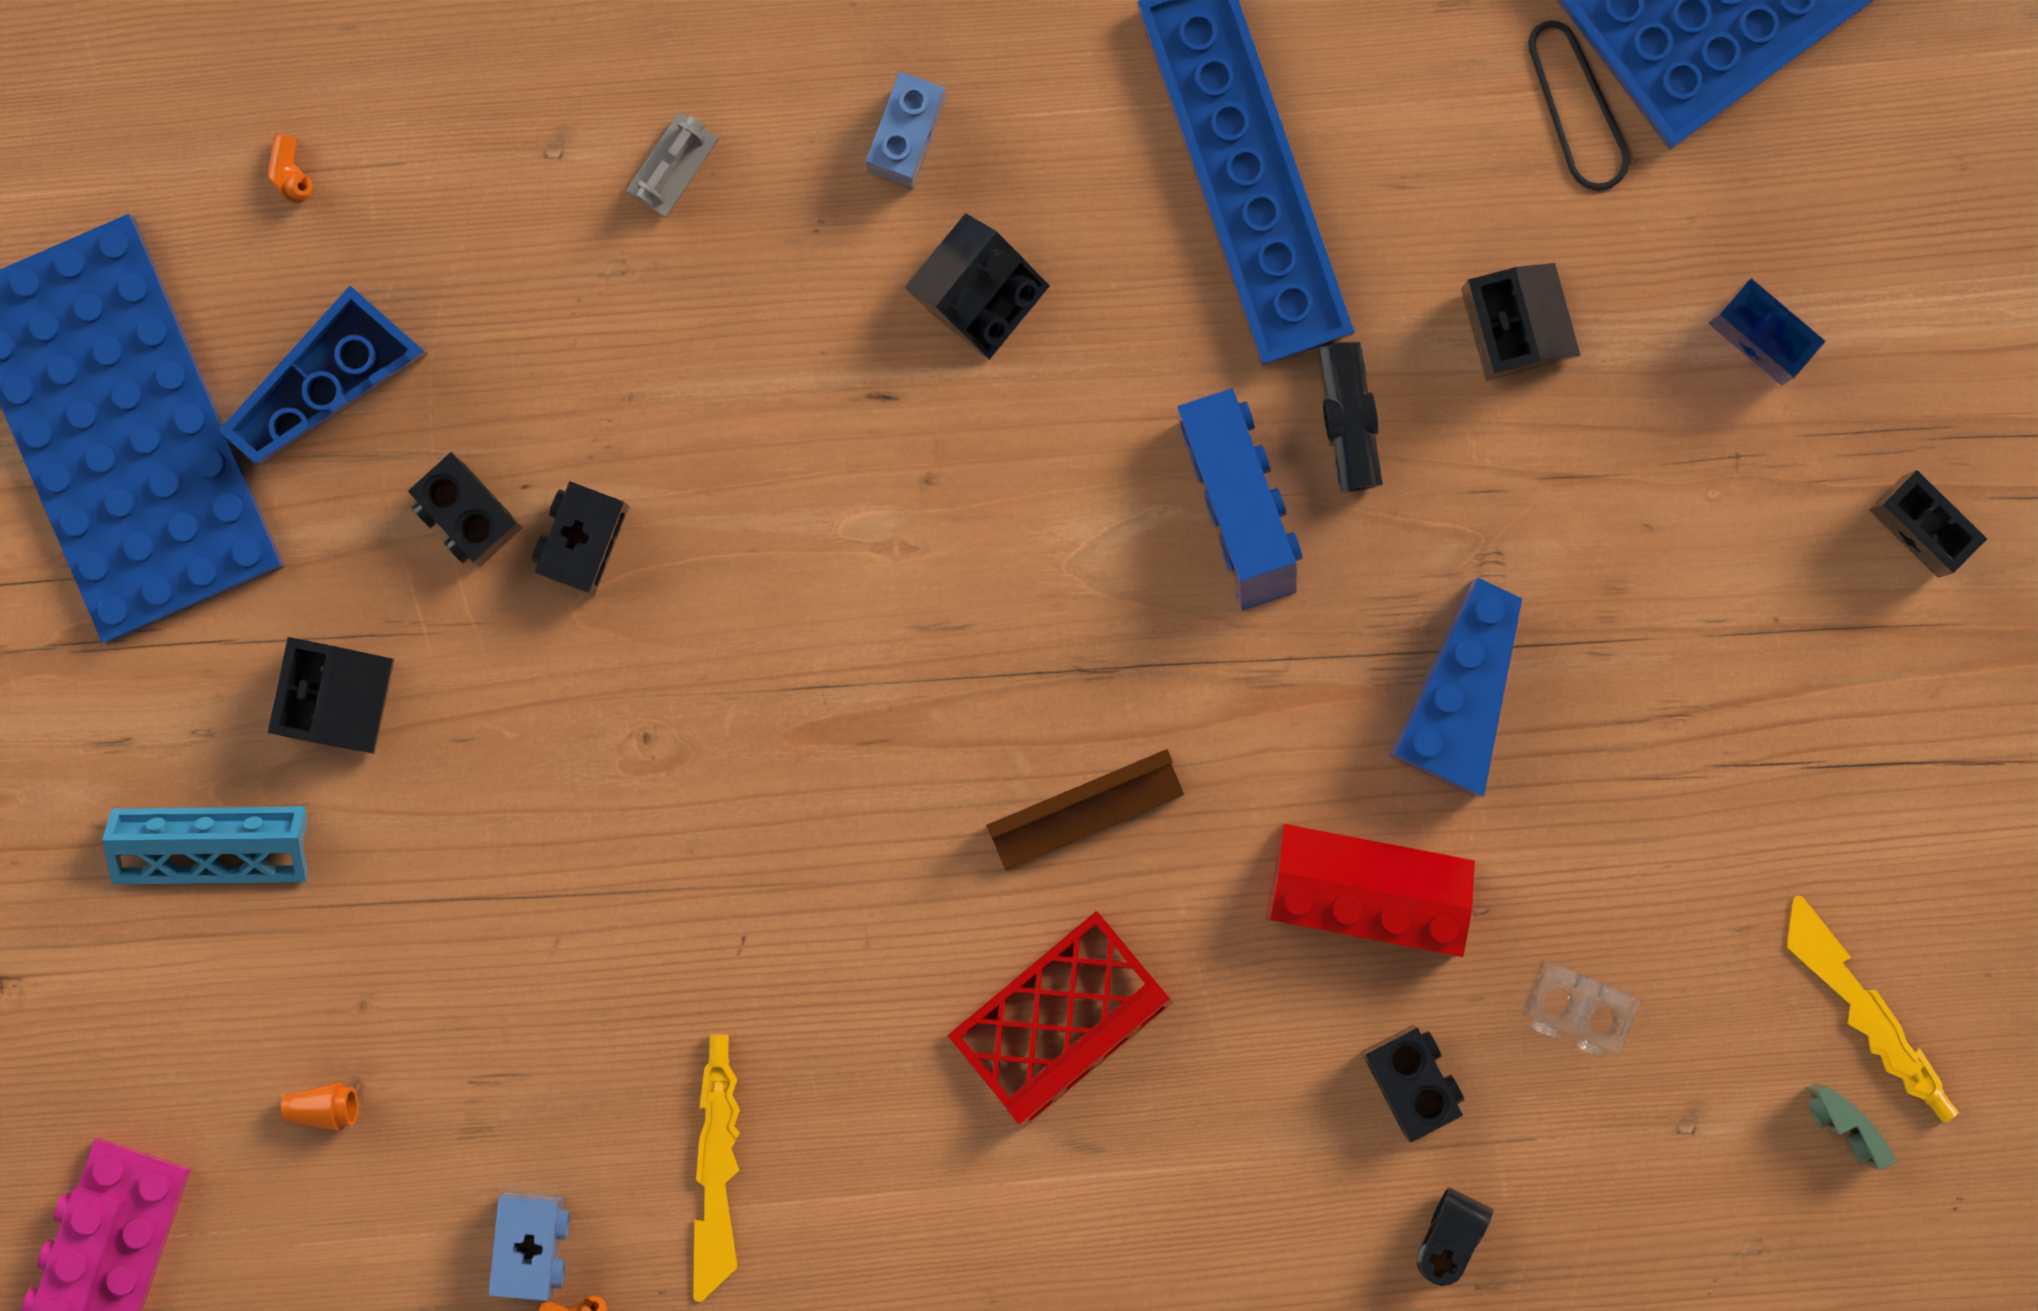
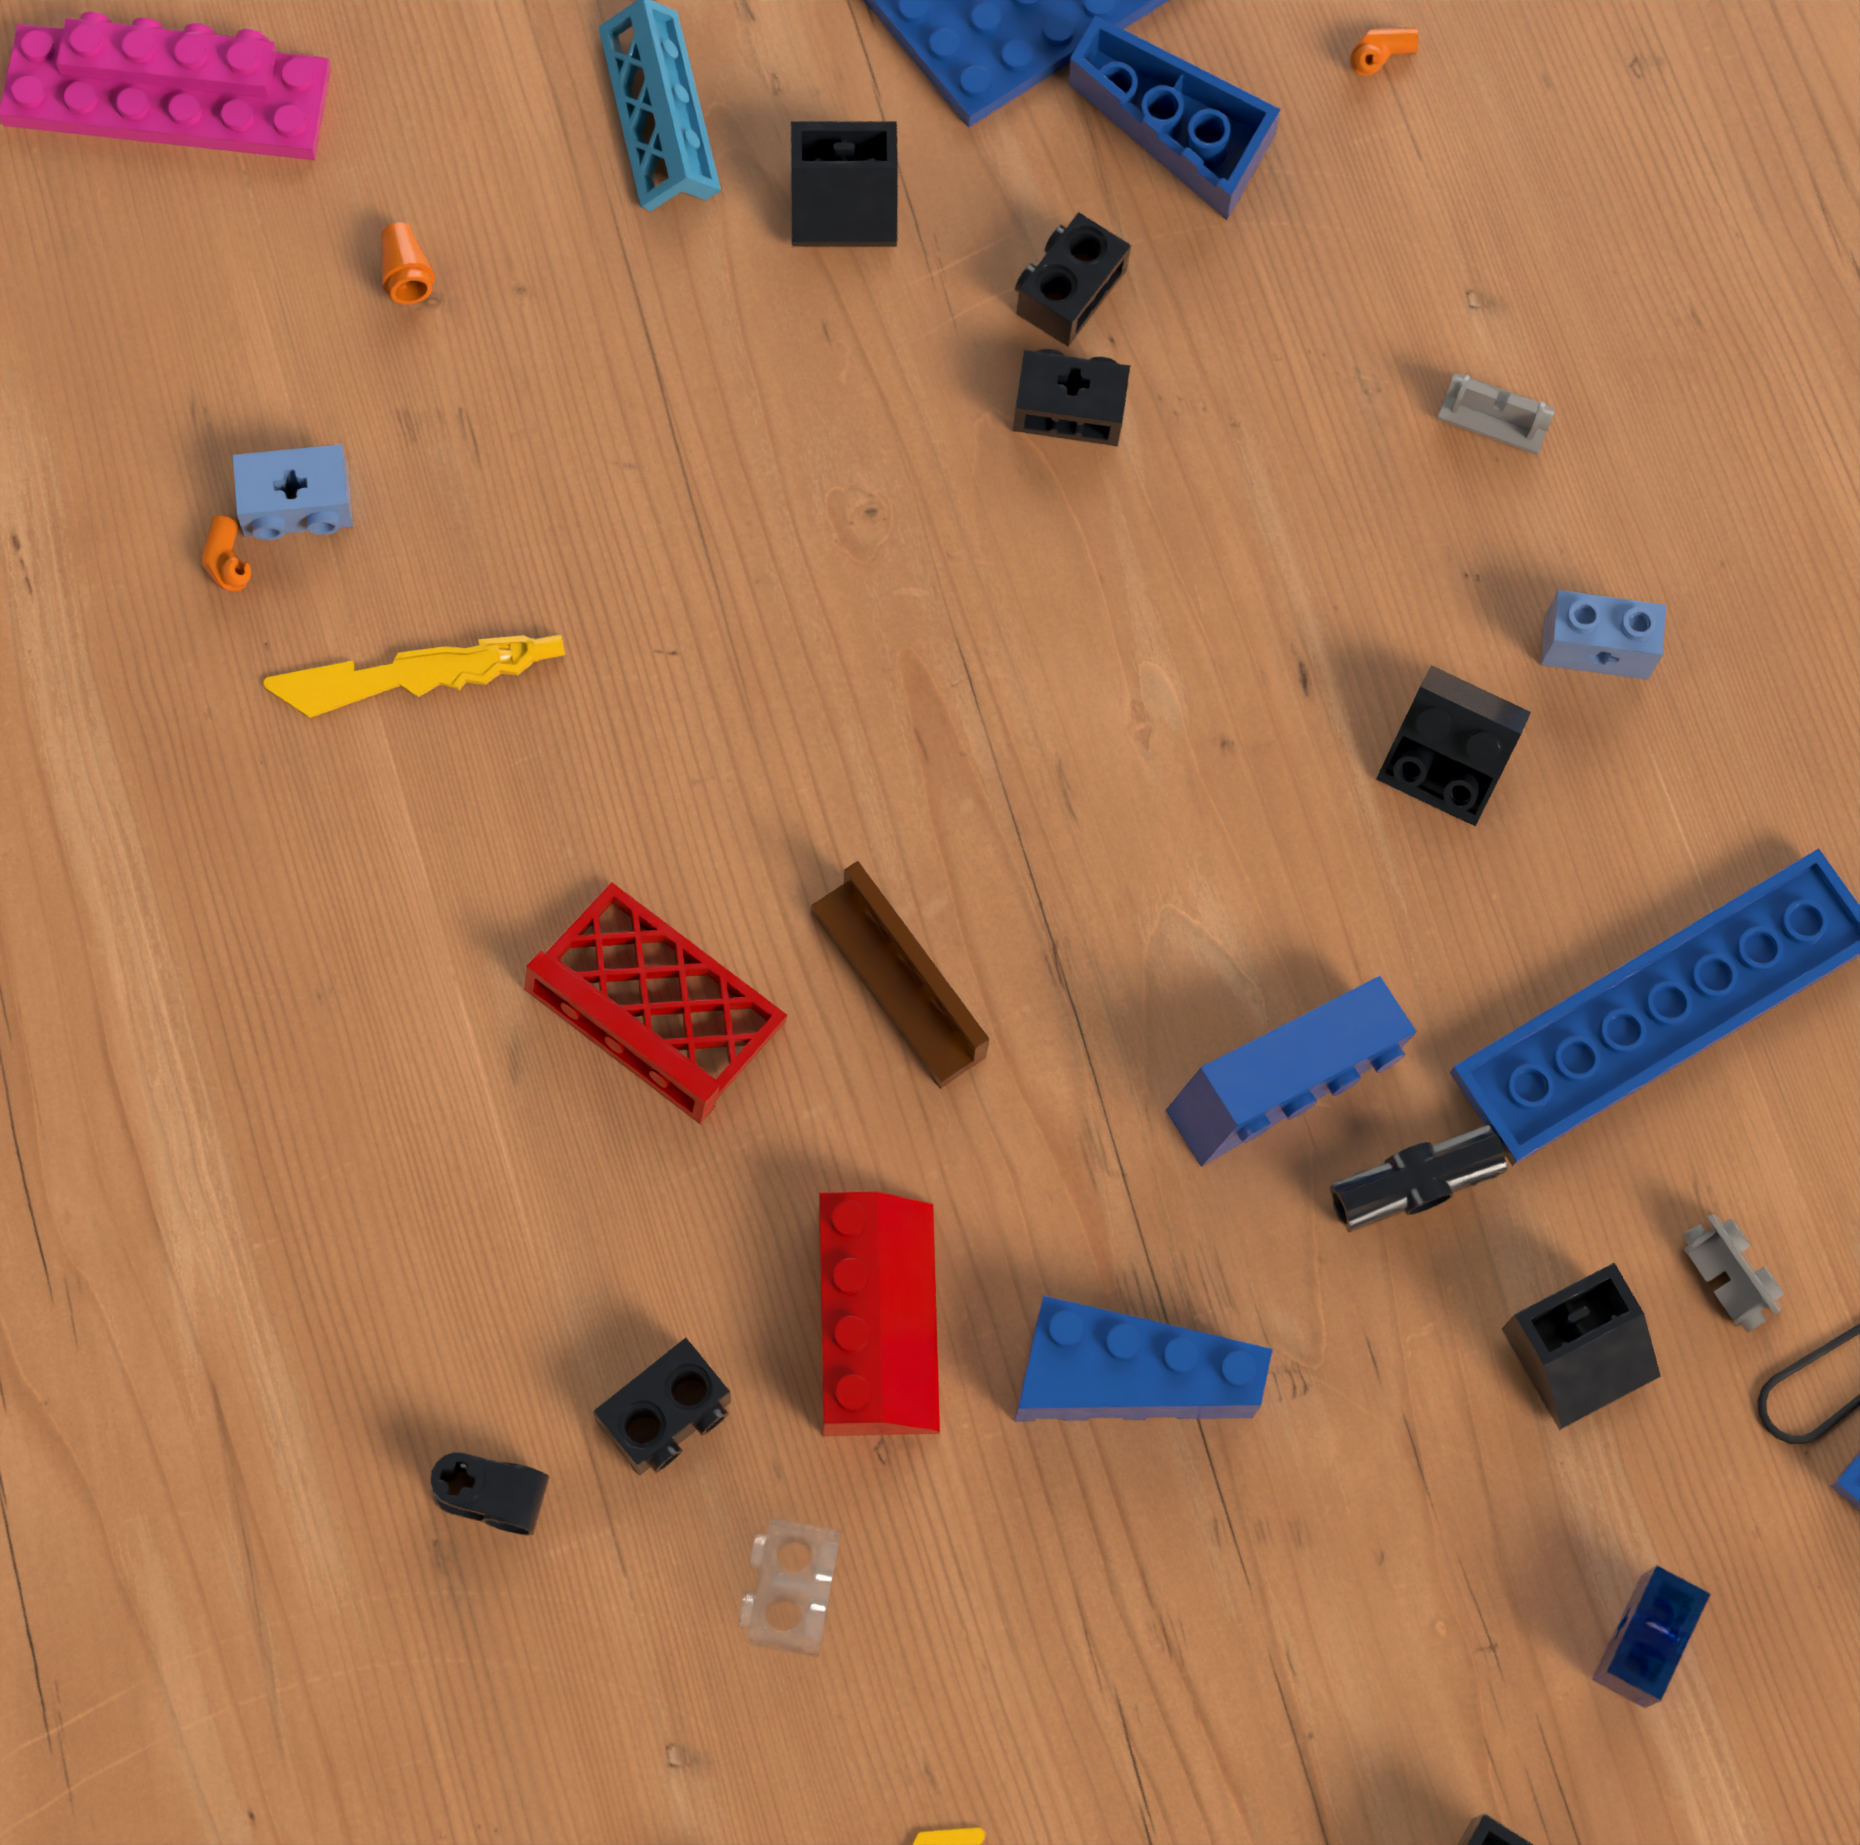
camera: 70 degrees right, 15 degrees down
none -> light grey hinge [1682,1214,1784,1333]

